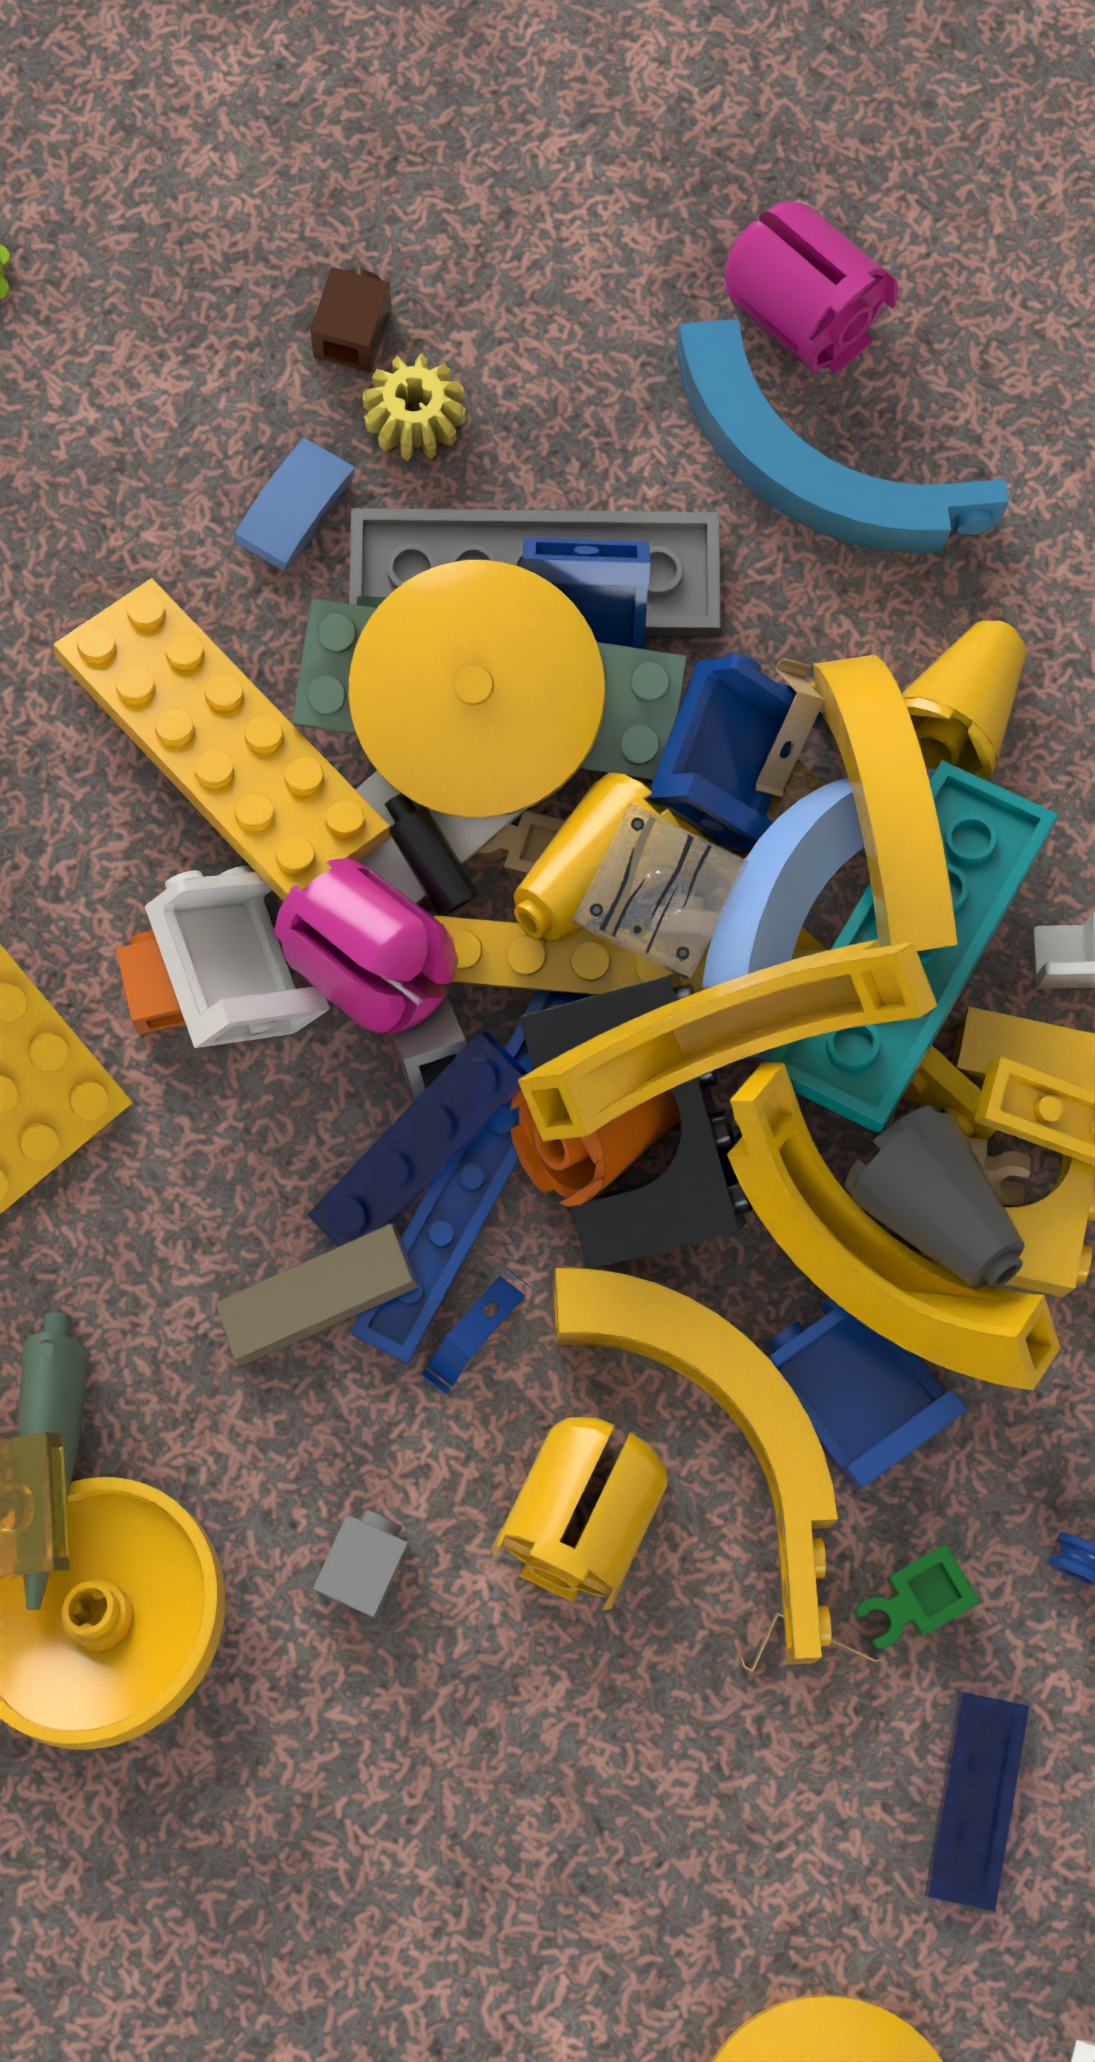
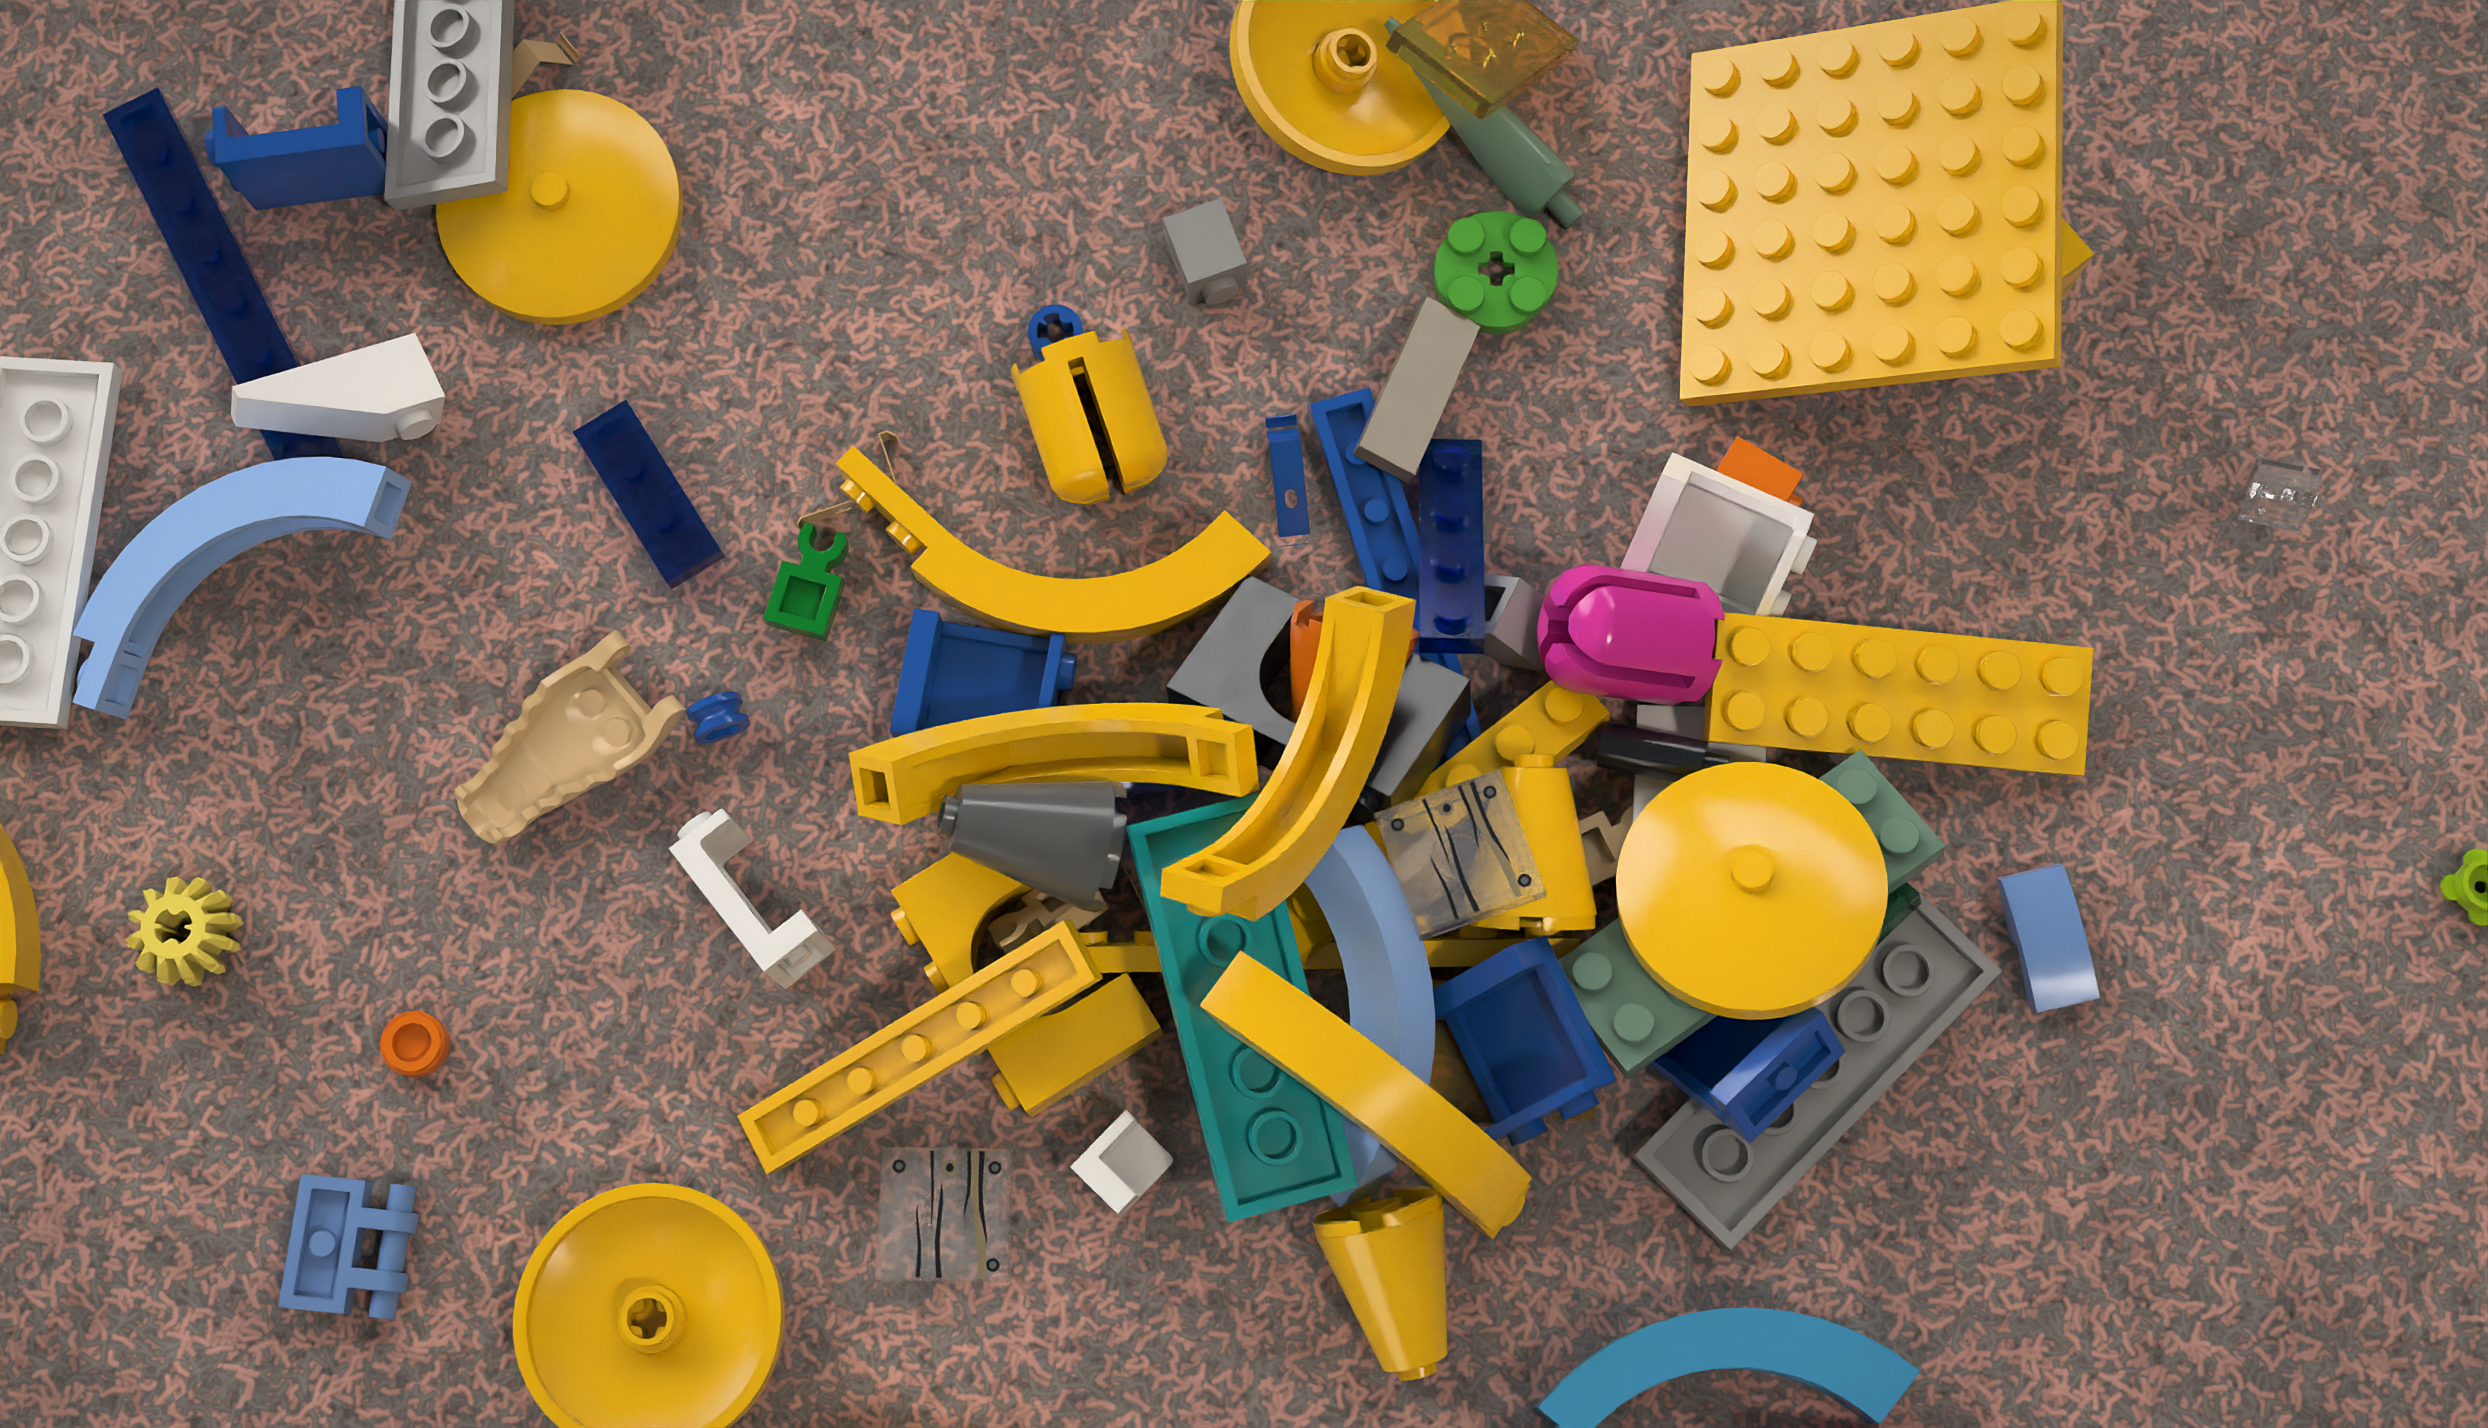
camera: 145 degrees right, 0 degrees up
reddish brown brick [310,267,392,373] -> none
light yellow gear [363,353,466,462] -> none
tan piece [756,658,825,797] -> none
none -> blue bush [1028,304,1084,362]
none -> bright green plate [1434,211,1558,334]

